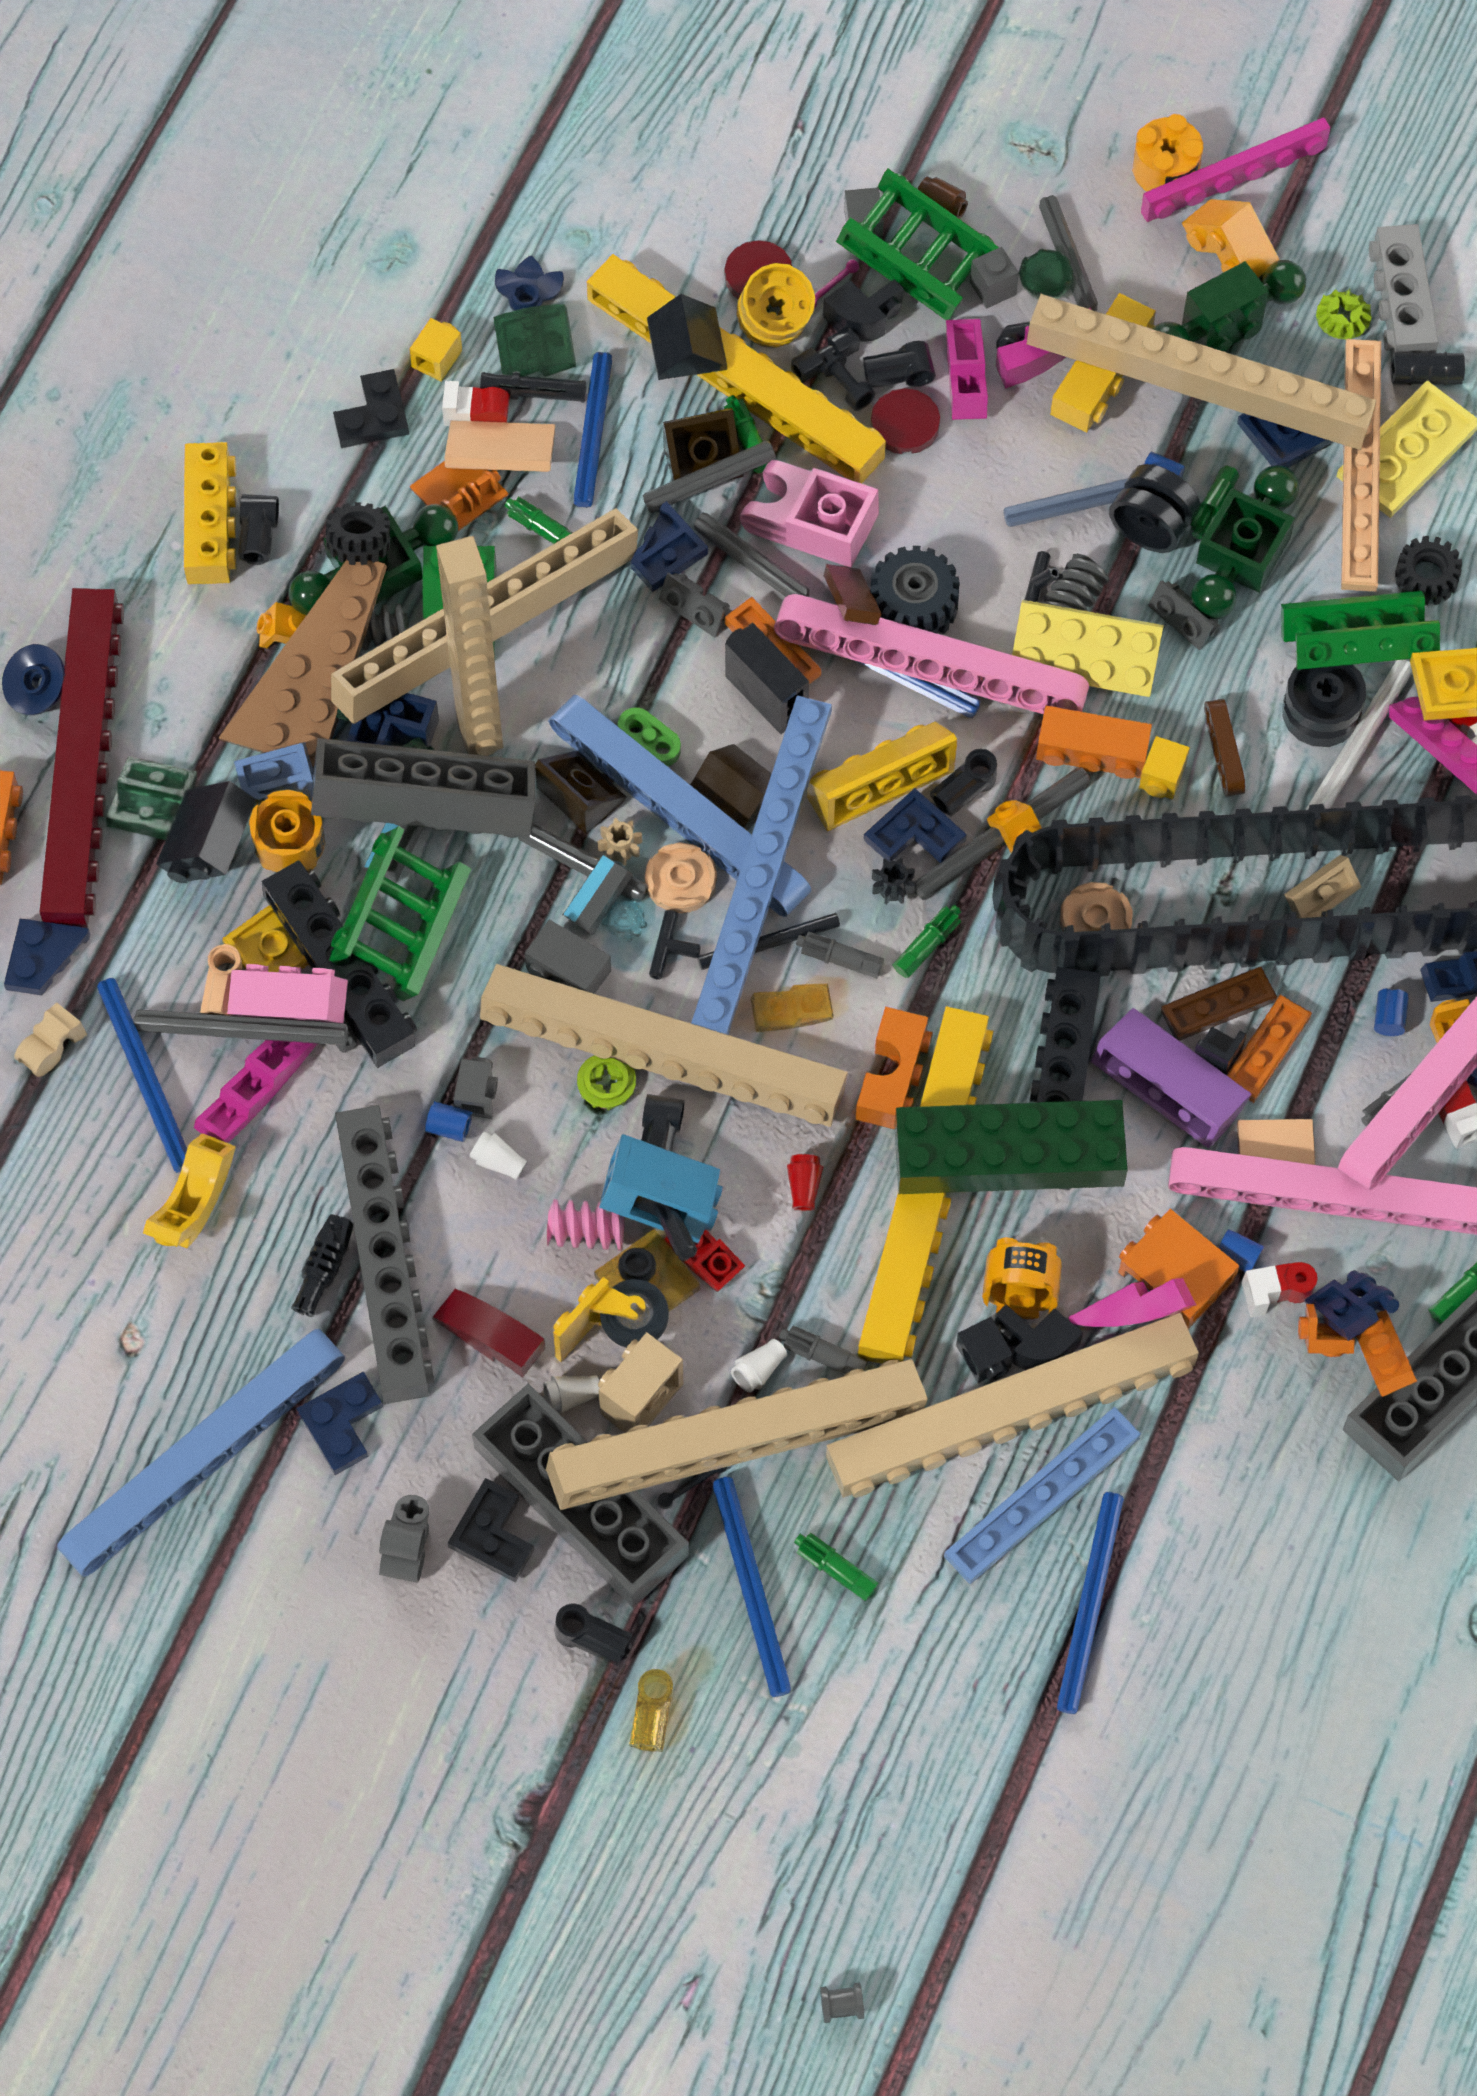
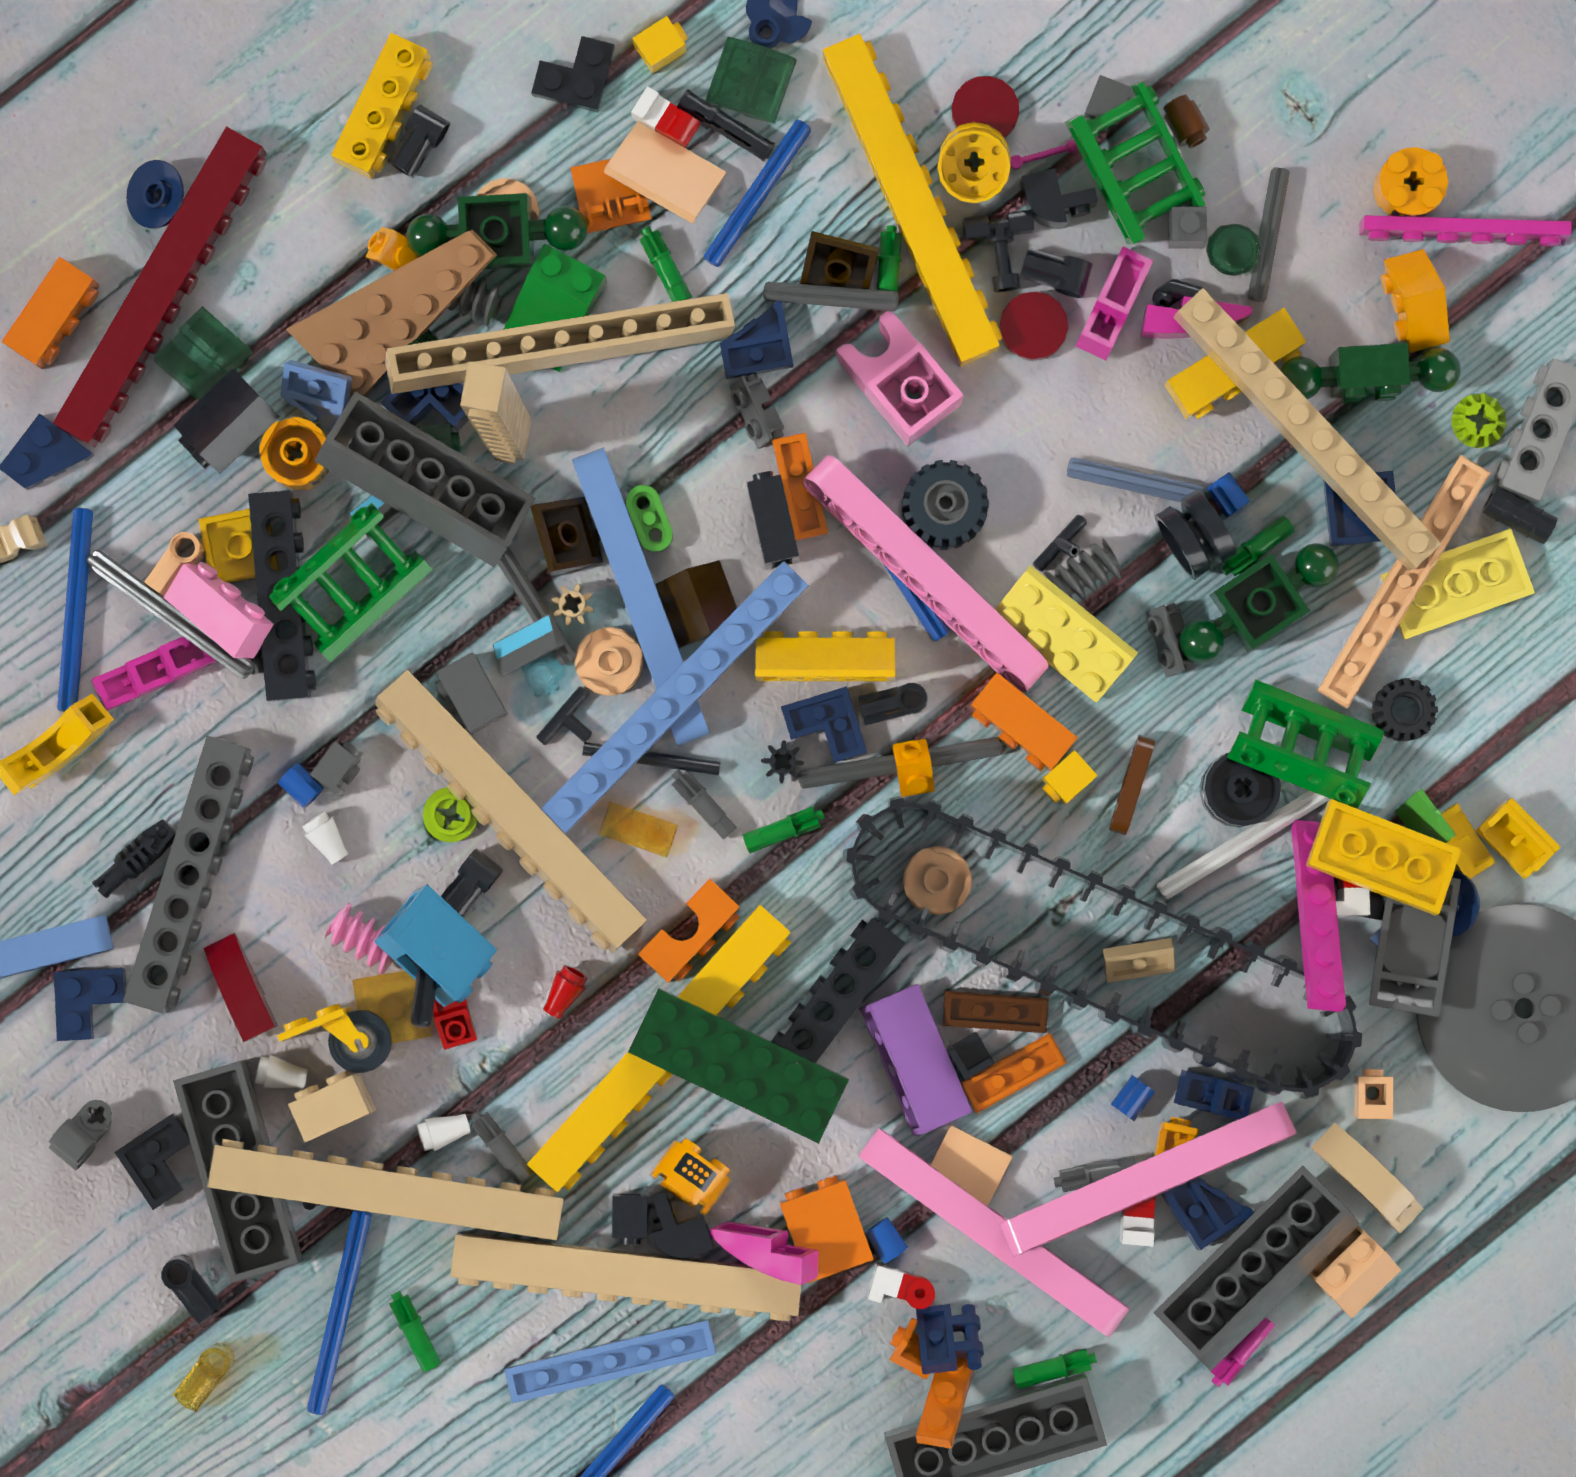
camera: 30 degrees right, 20 degrees up
black tyre [326,502,390,565] -> none
black plate [618,1248,656,1282] -> none
black slope [647,294,727,380] -> none
dark grey axle [694,512,810,597] -> none
reddish brown tile [823,564,881,625] -> none

